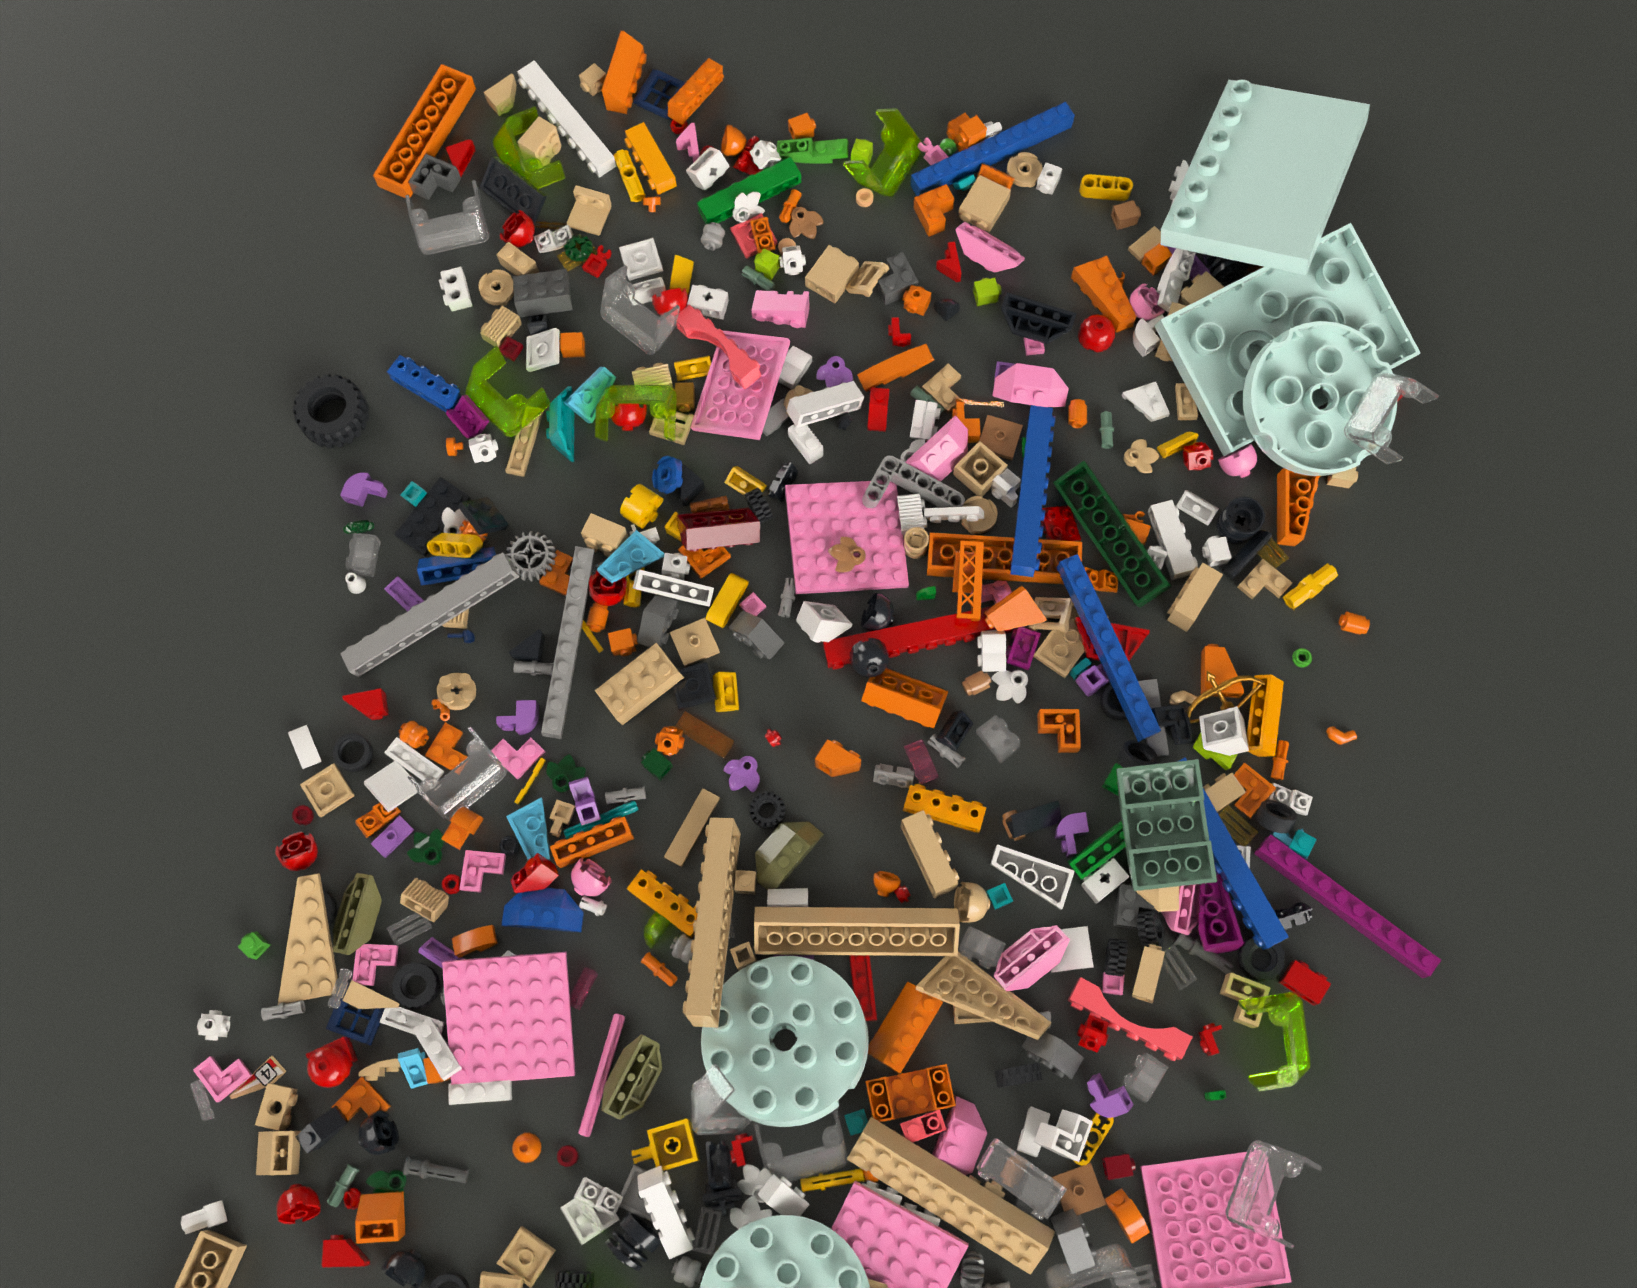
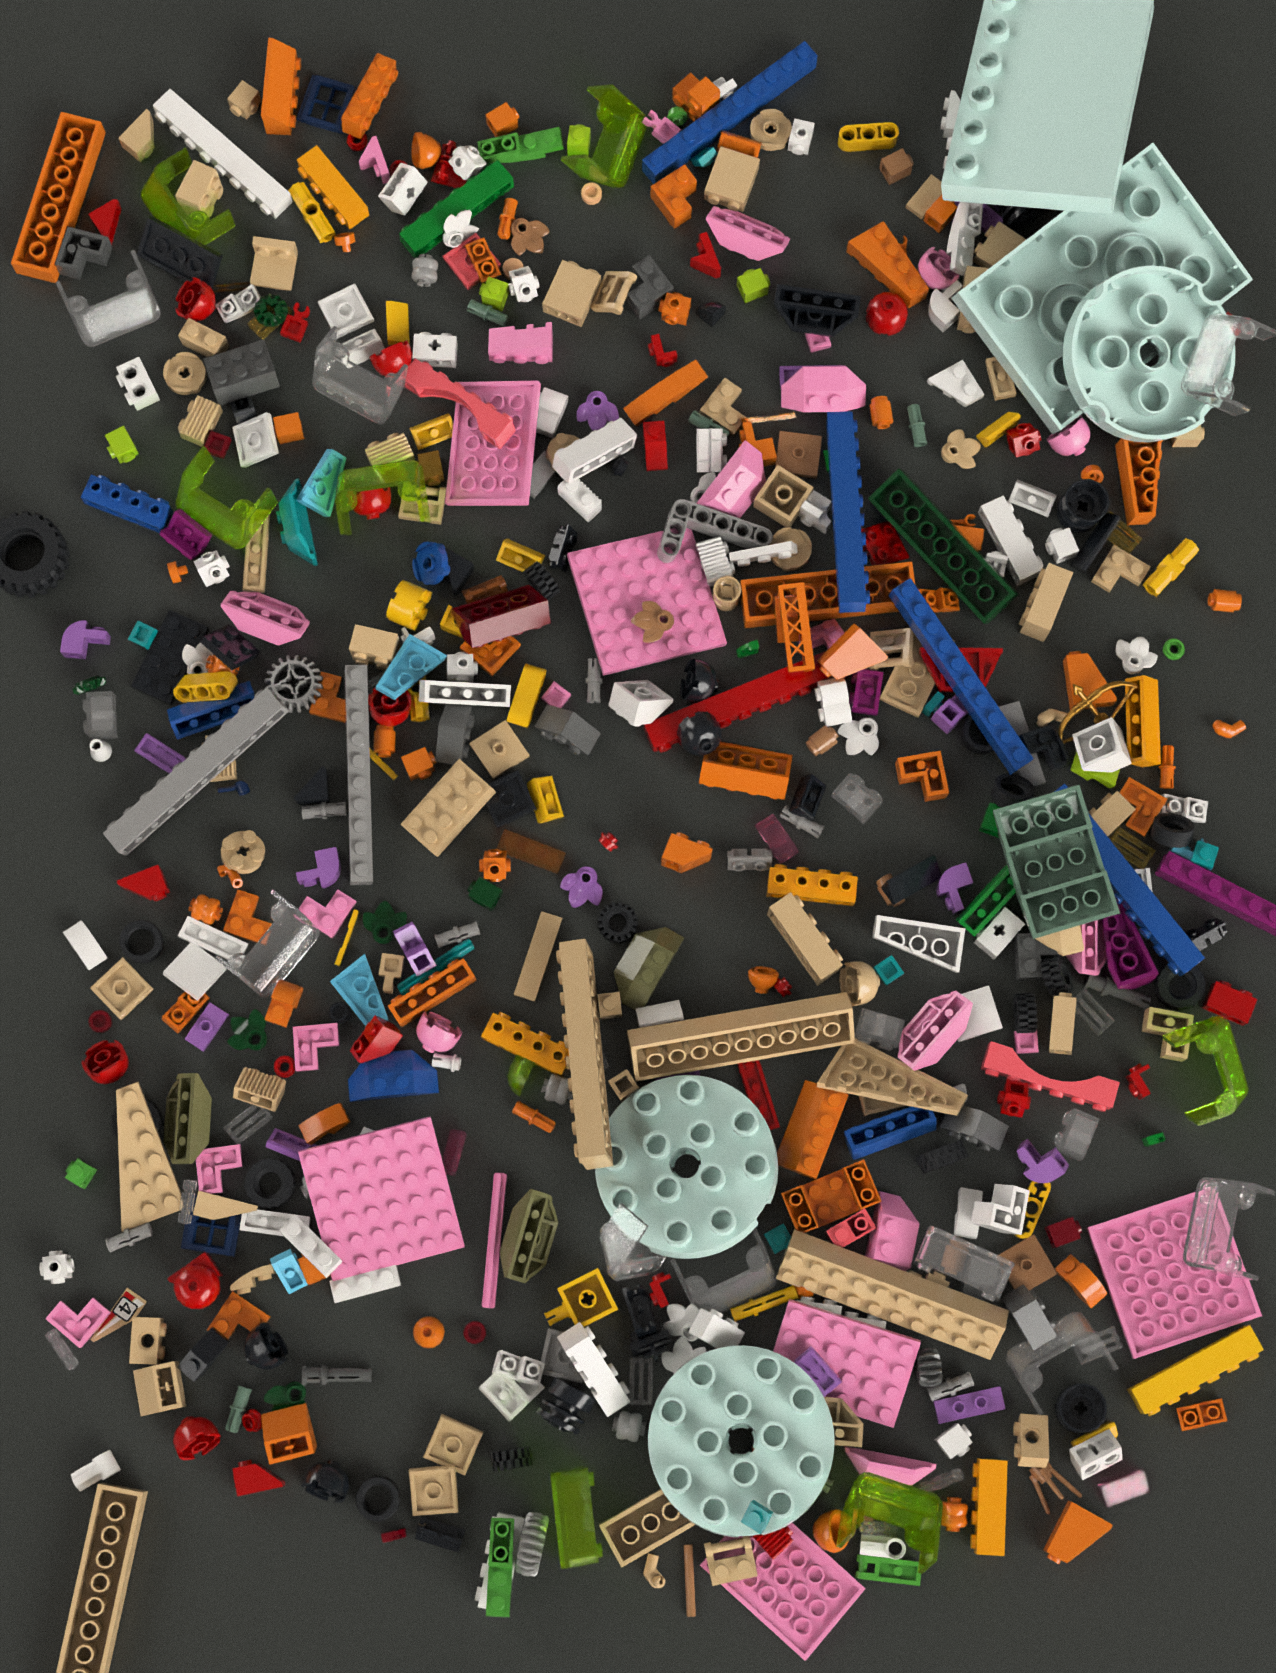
camera: 15 degrees left, 5 degrees up
none -> lime brick [105,426,139,464]
none -> bright pink wedge [221,591,310,646]
none -> medium lavender plate [794,1346,842,1397]
none -> blue brick [844,1107,937,1160]
none -> orange tile [1081,465,1104,483]
none -> white plate [1116,637,1158,674]

